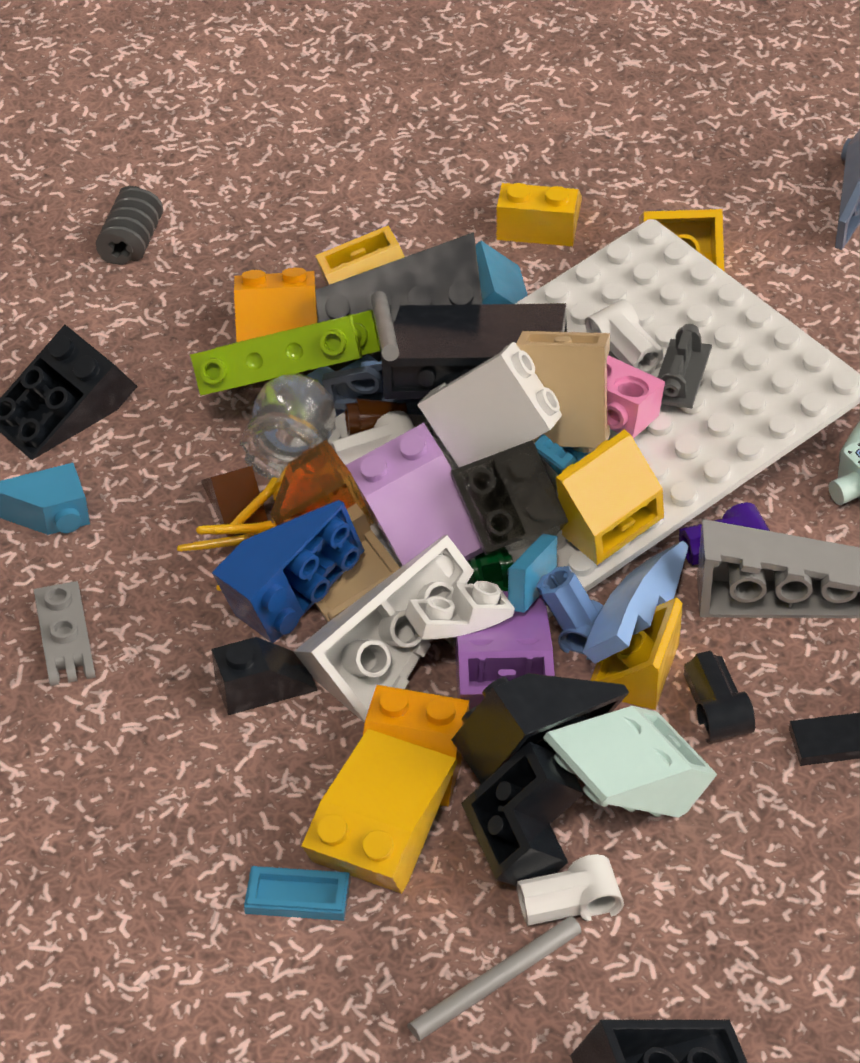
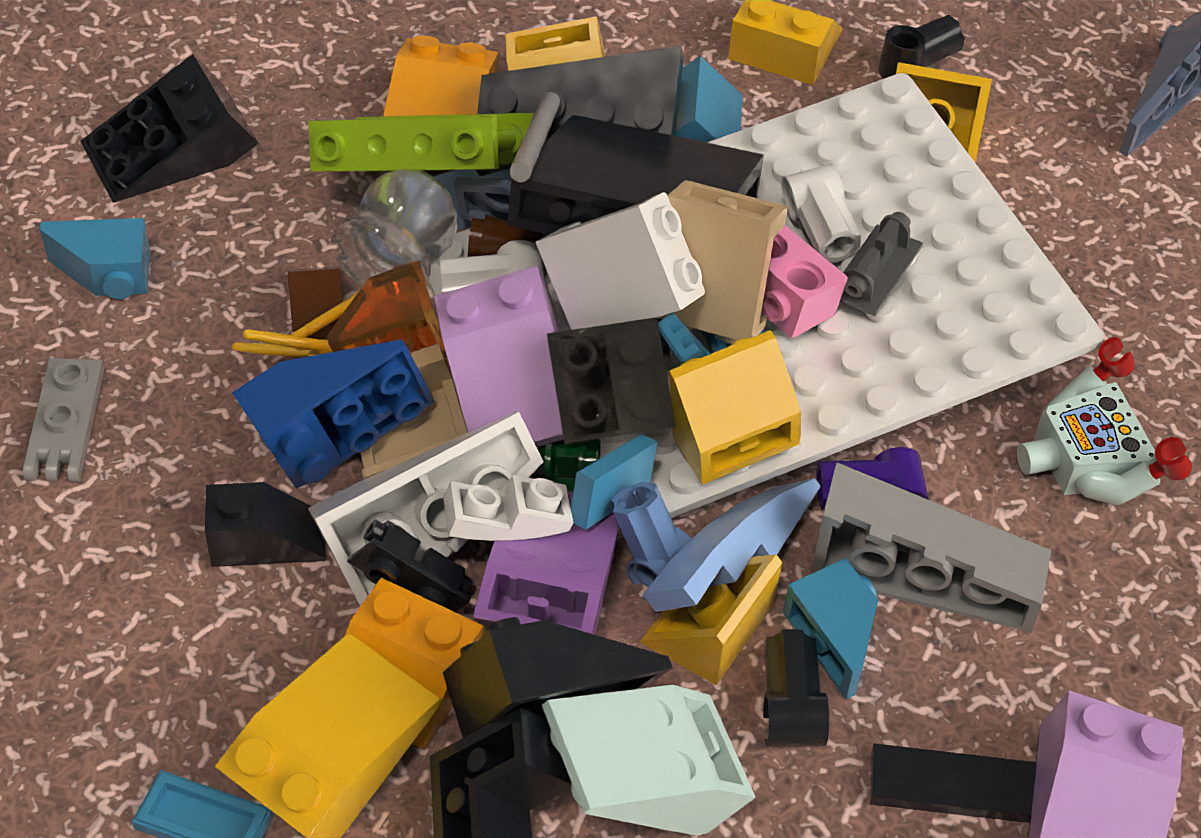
camera: 10 degrees right, 5 degrees up
none -> black hinge [347,519,471,612]
none -> dark azure slope [783,558,878,699]
none -> black piece [878,14,965,79]

